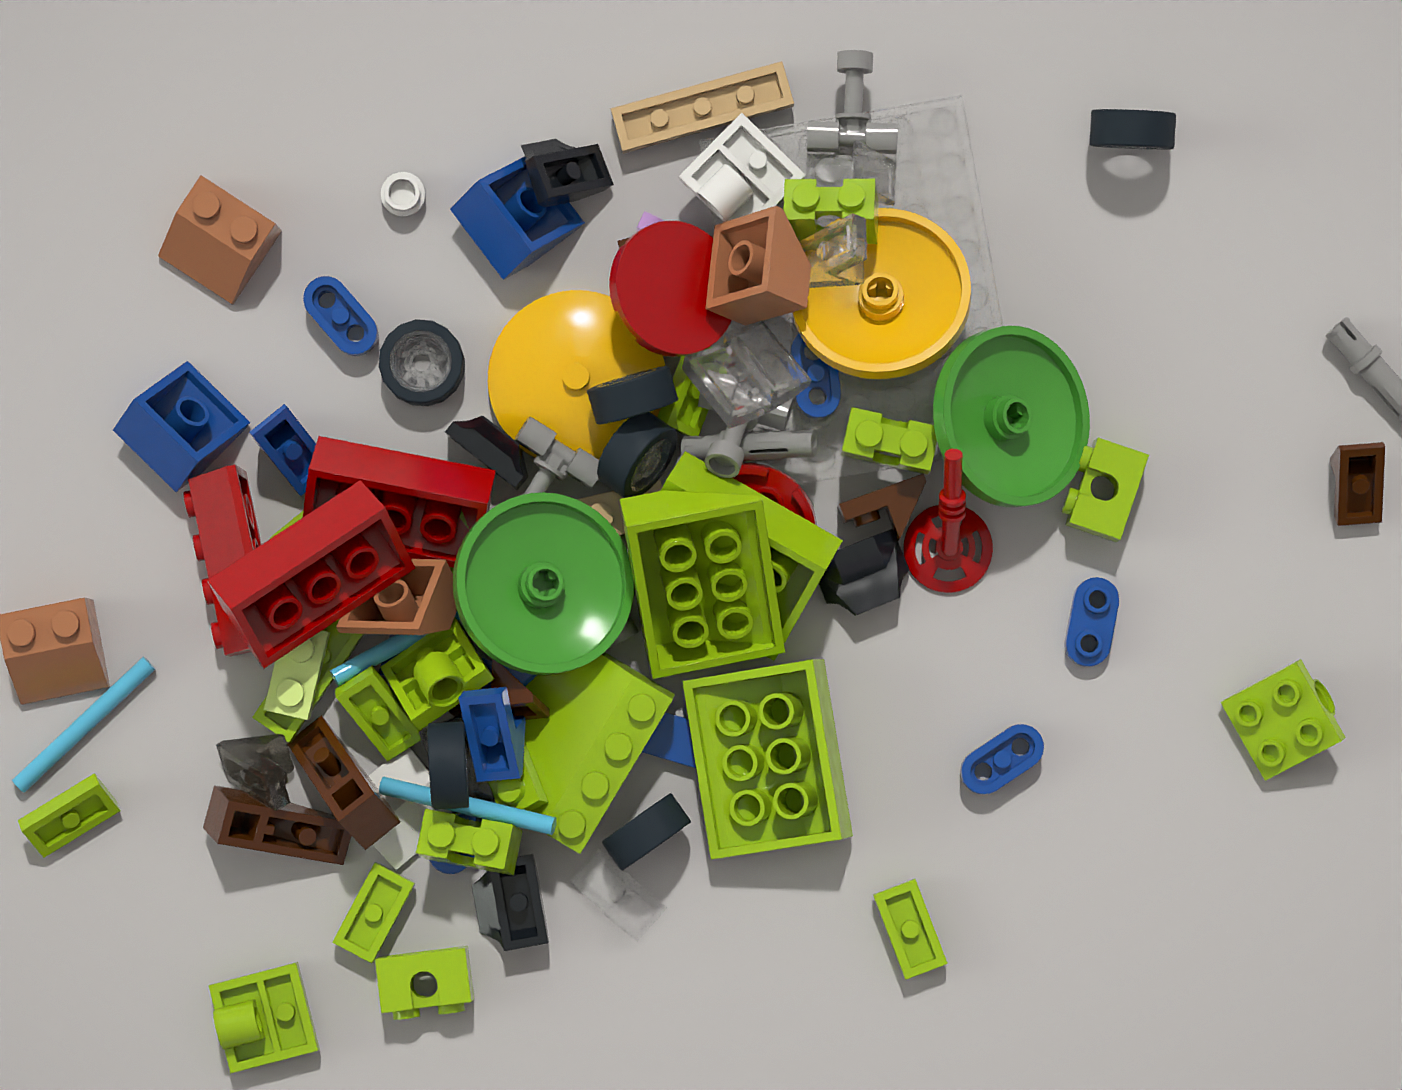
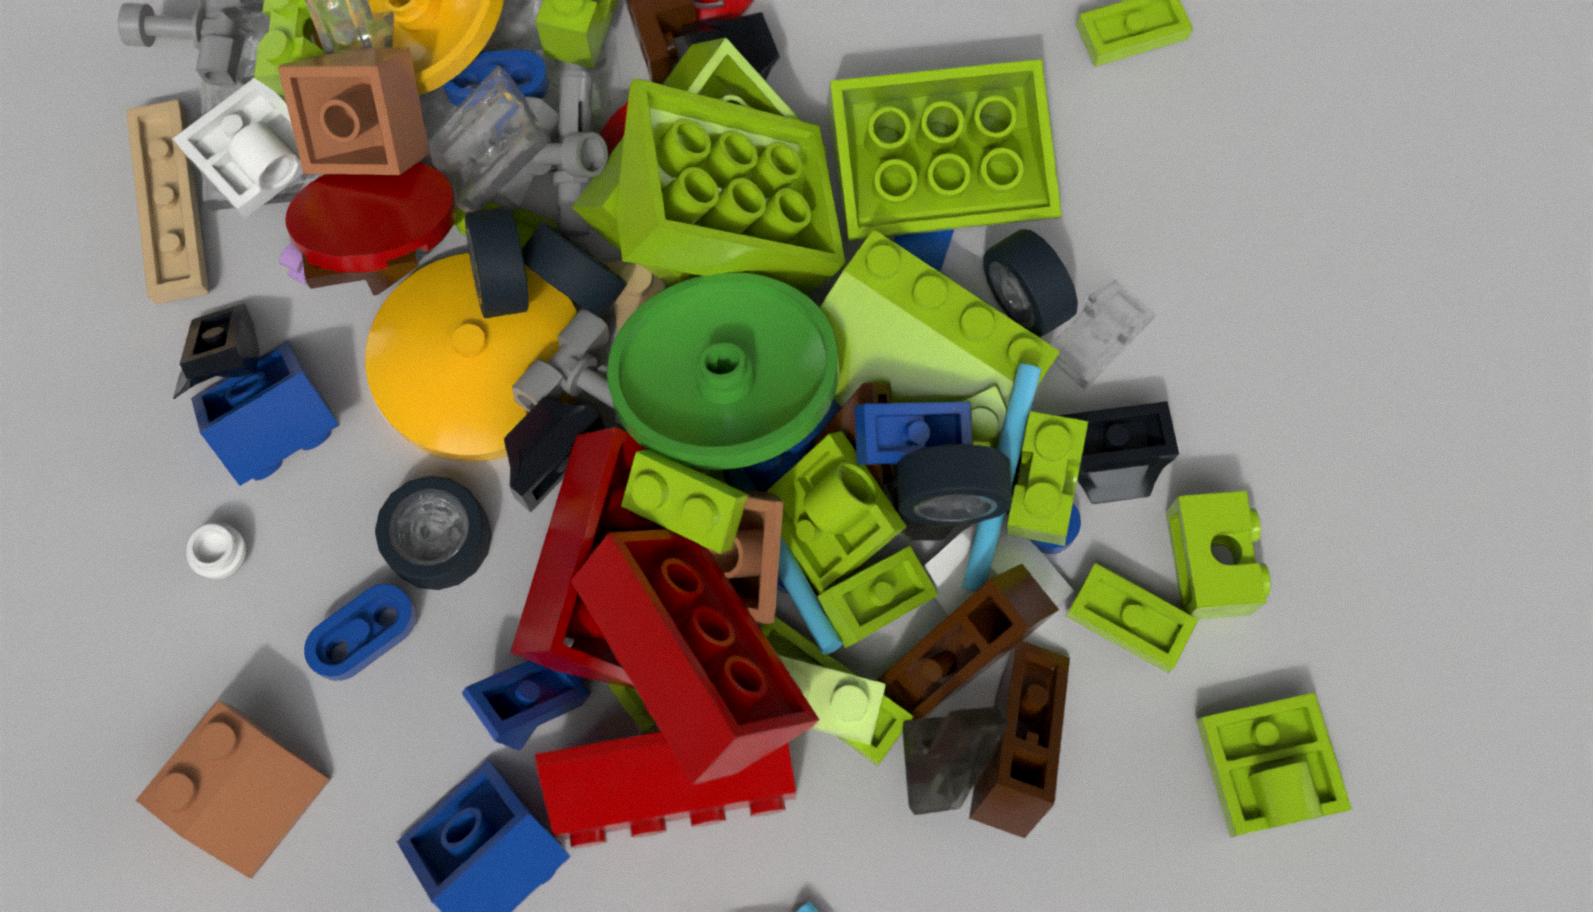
camera: 90 degrees left, 15 degrees down
none -> lime plate [621,449,748,554]

